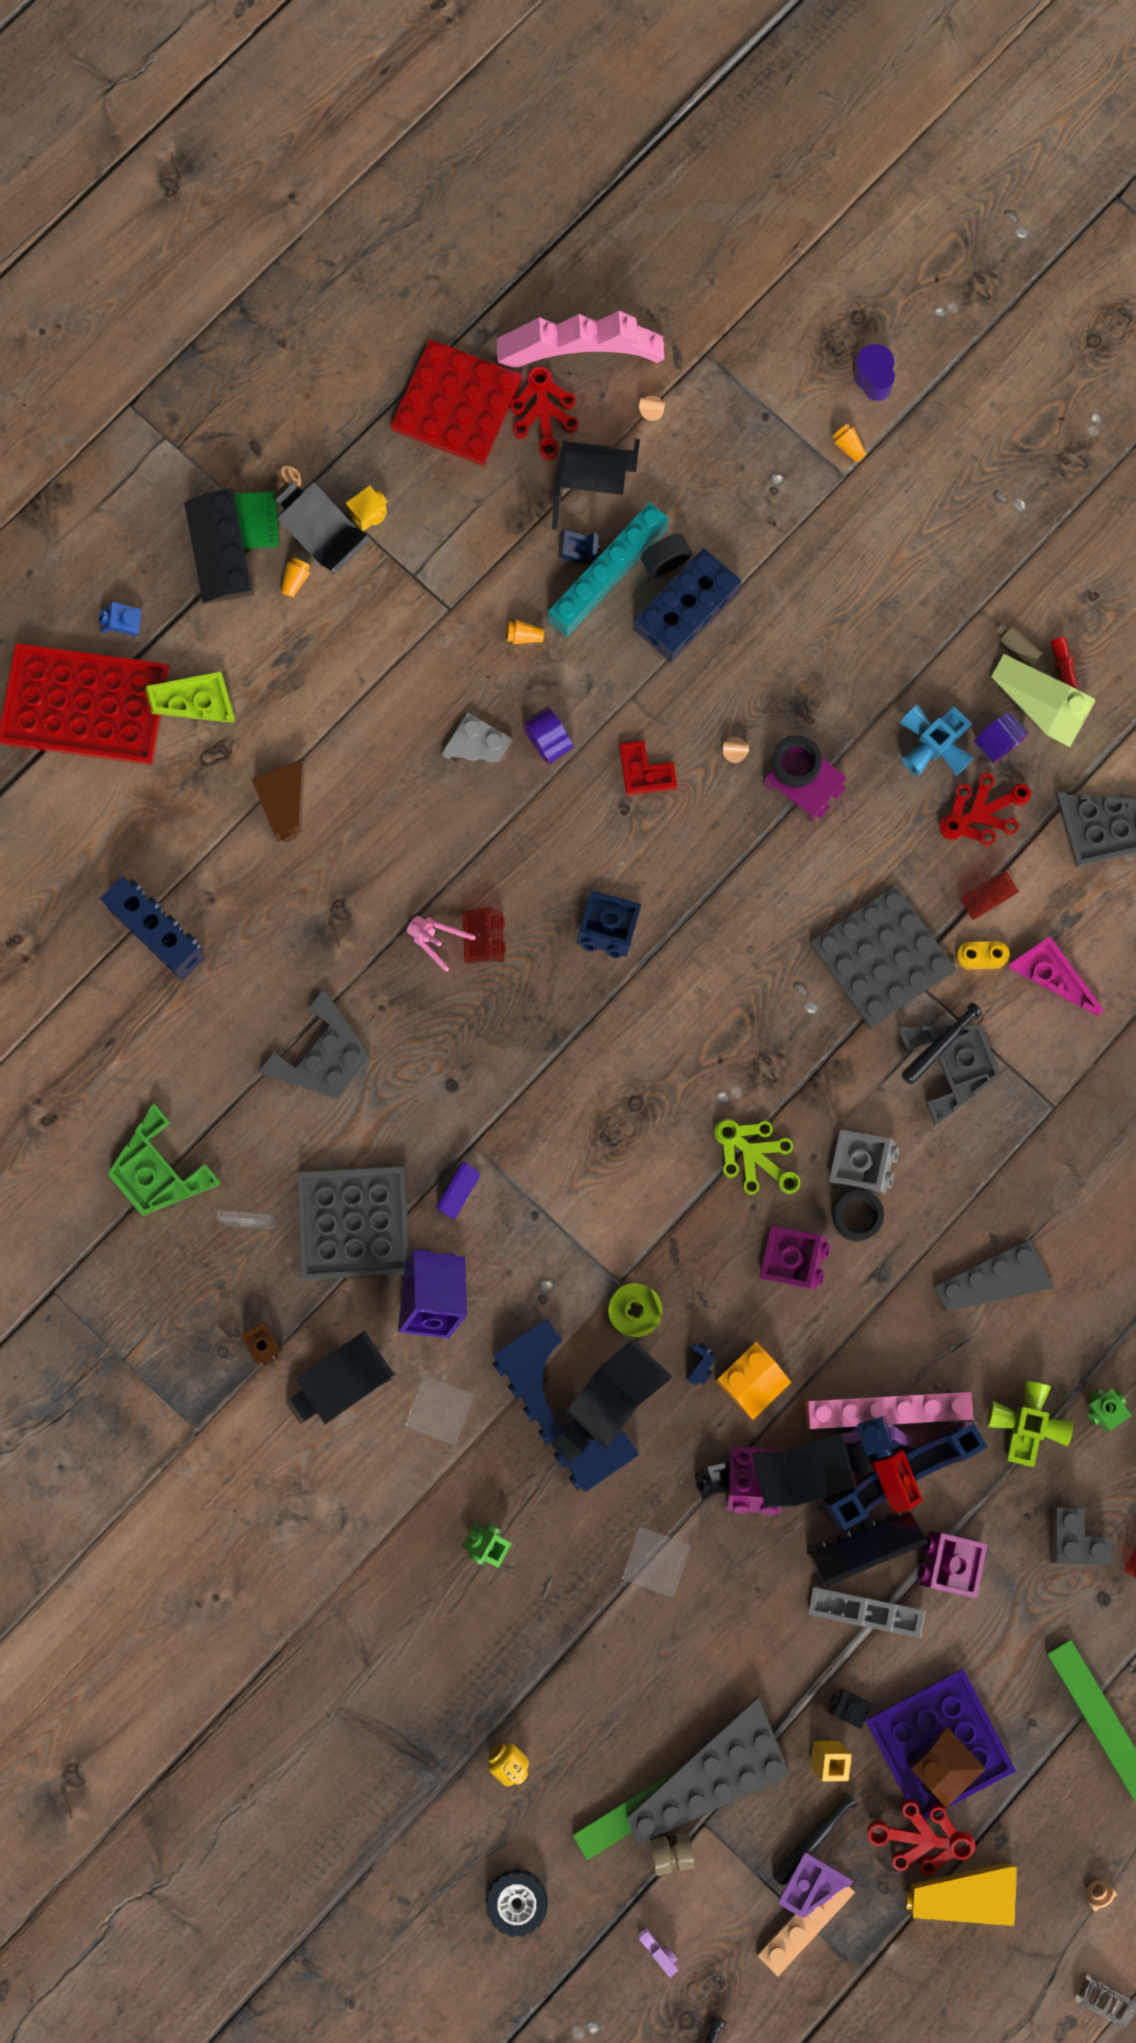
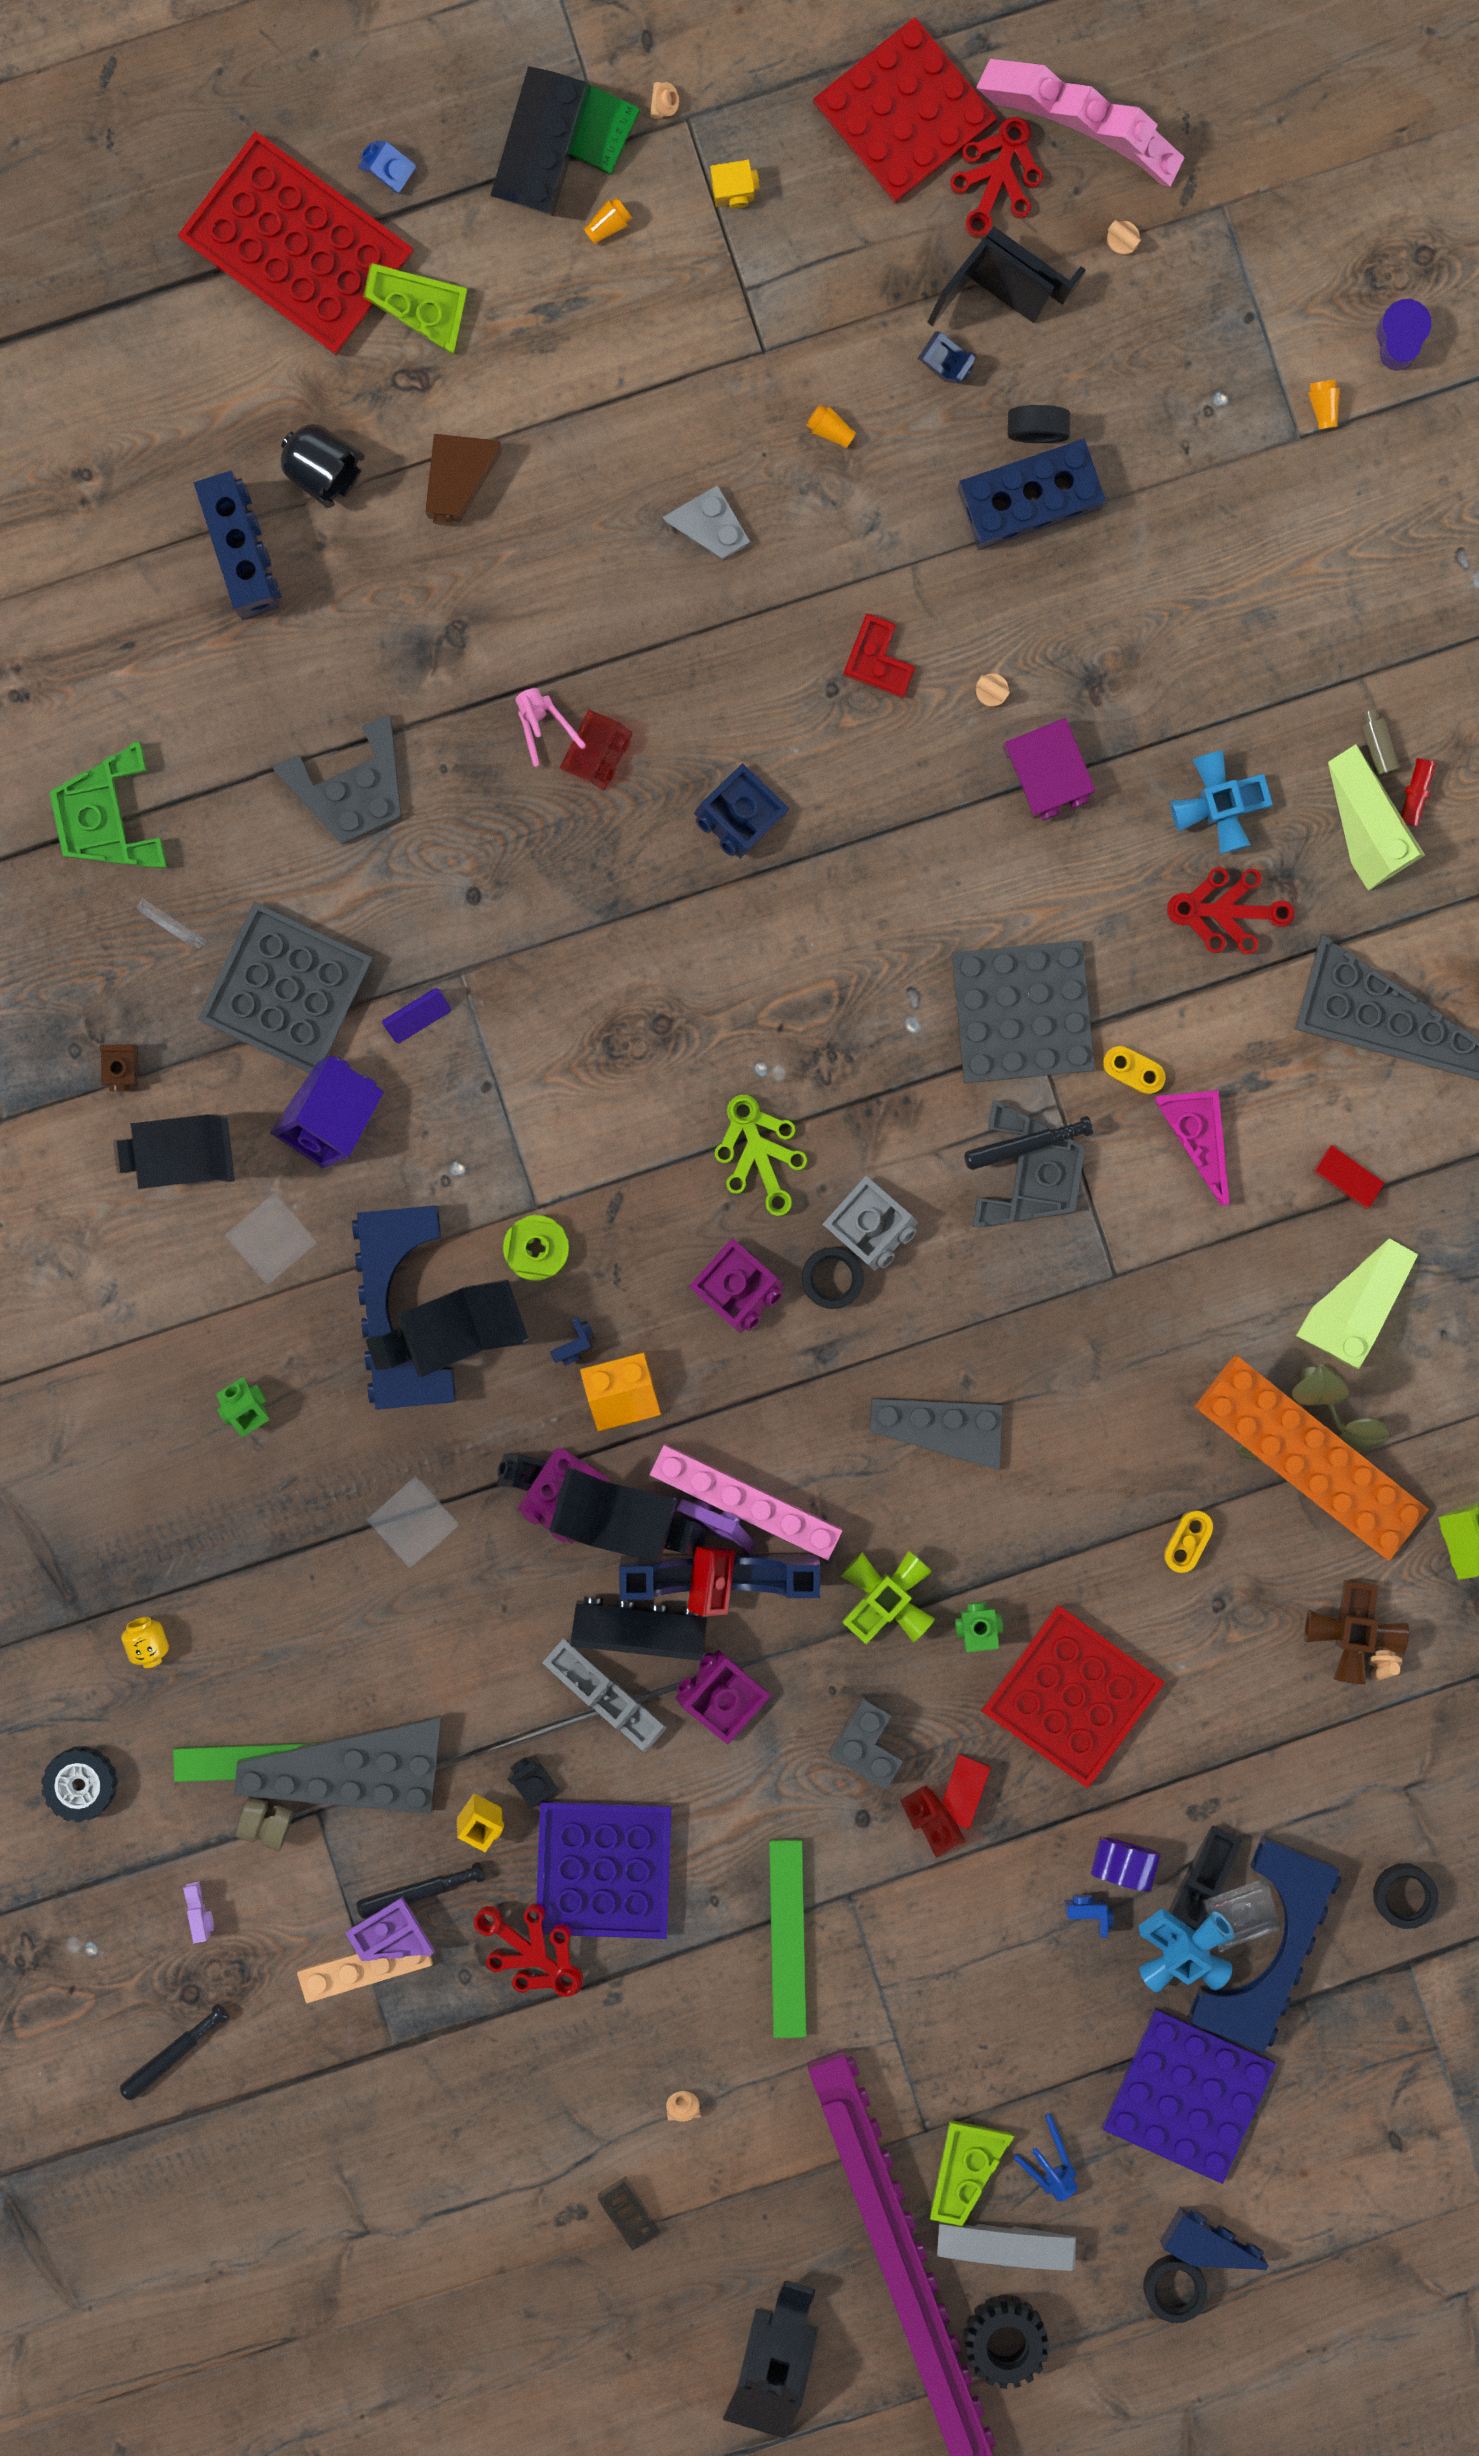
camera: 30 degrees right, 10 degrees up
black piece [272,480,371,574] -> none
dark purple piece [521,706,574,765] -> none
teal brick [548,502,669,638] -> none
black tyre [771,735,822,788] -> none
dark blue bracket [857,1416,899,1459] -> none
yellow slope [905,1863,1017,1926] -> none
reddish brown slope [907,1727,986,1809] -> none
clear red slope [959,869,1019,920] -> none
dark purple piece [974,711,1029,764] -> none
none -> black cylinder [281,424,365,508]

